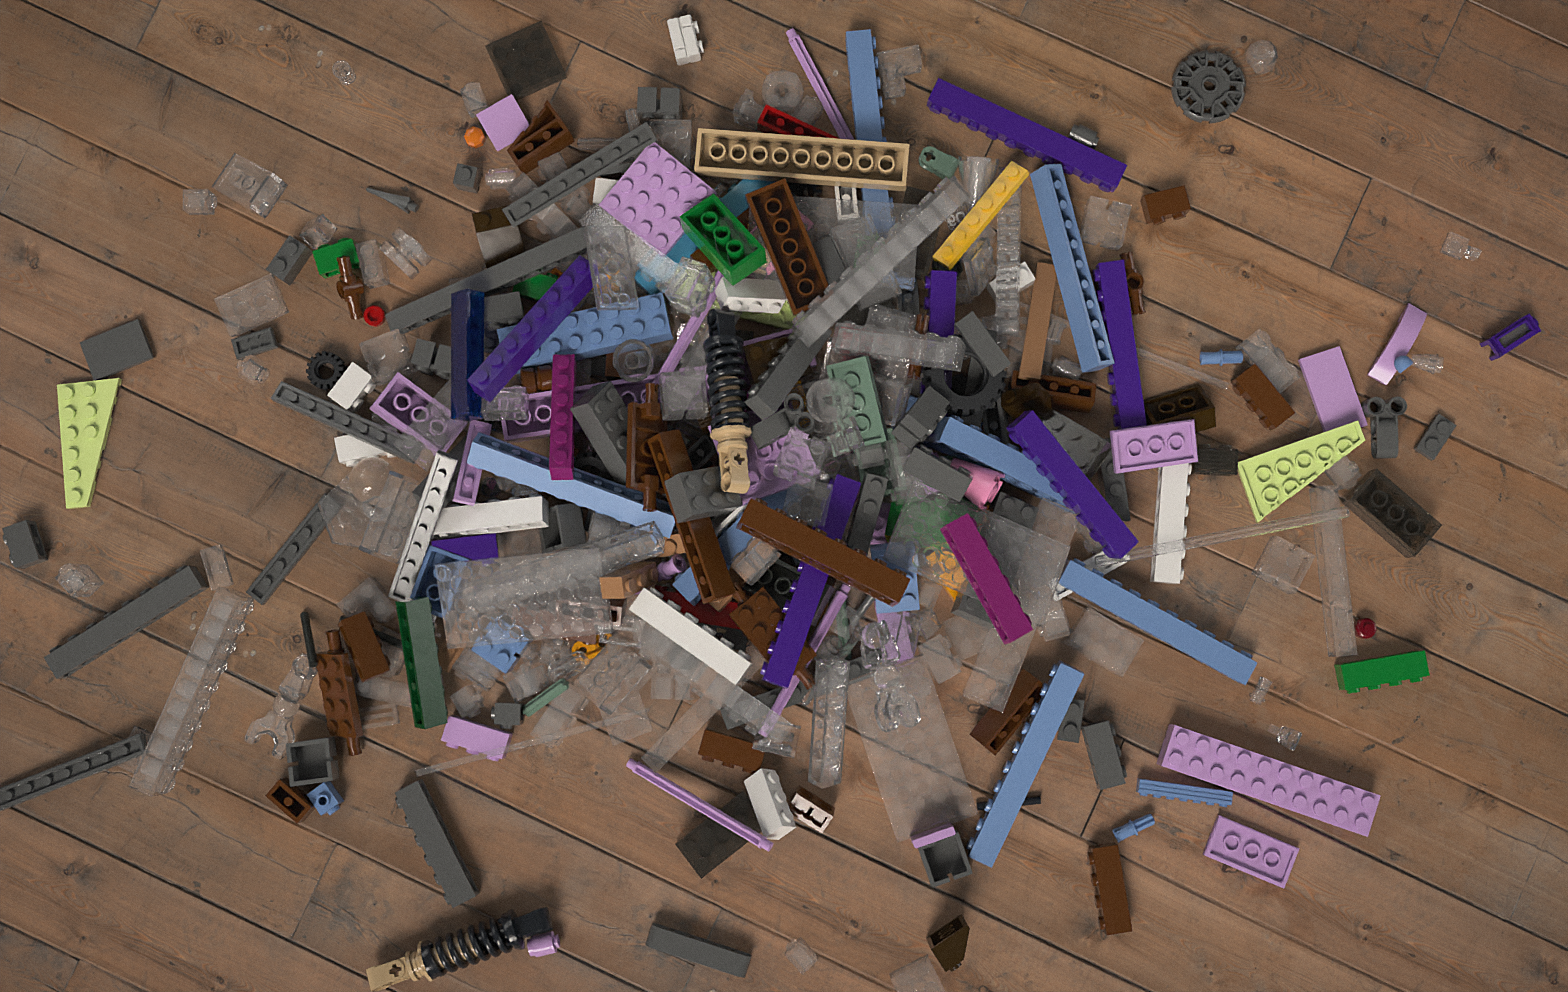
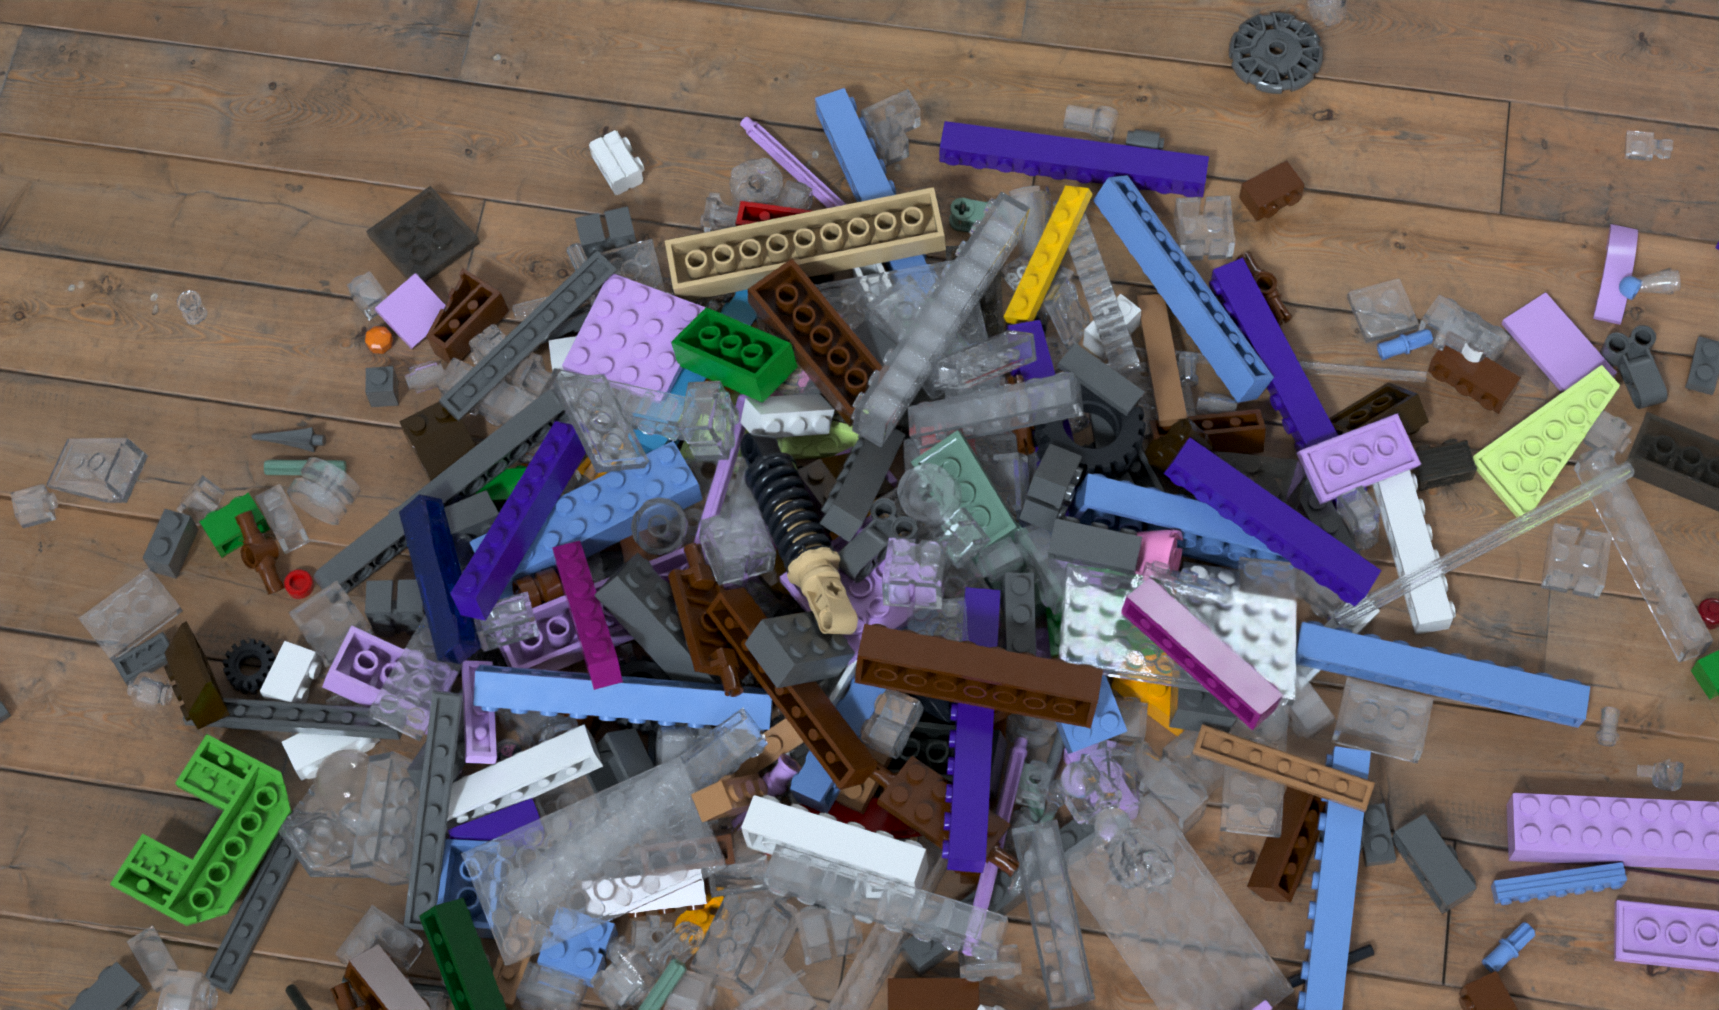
camera: 20 degrees left, 20 degrees down
none -> bright green slope [110,734,292,926]
none -> dark brown slope [164,621,230,730]
none -> sand green axle [264,460,347,476]
none -> clear brick [931,330,1037,393]
none -> clear piece [1063,105,1119,141]
none -> clear plate [1142,561,1232,605]
none -> medium nougat tile [1192,724,1375,812]
none -> clear slope [1337,485,1380,551]
none -> clear plate [1347,278,1419,343]
none -> clear leg [1433,314,1491,362]

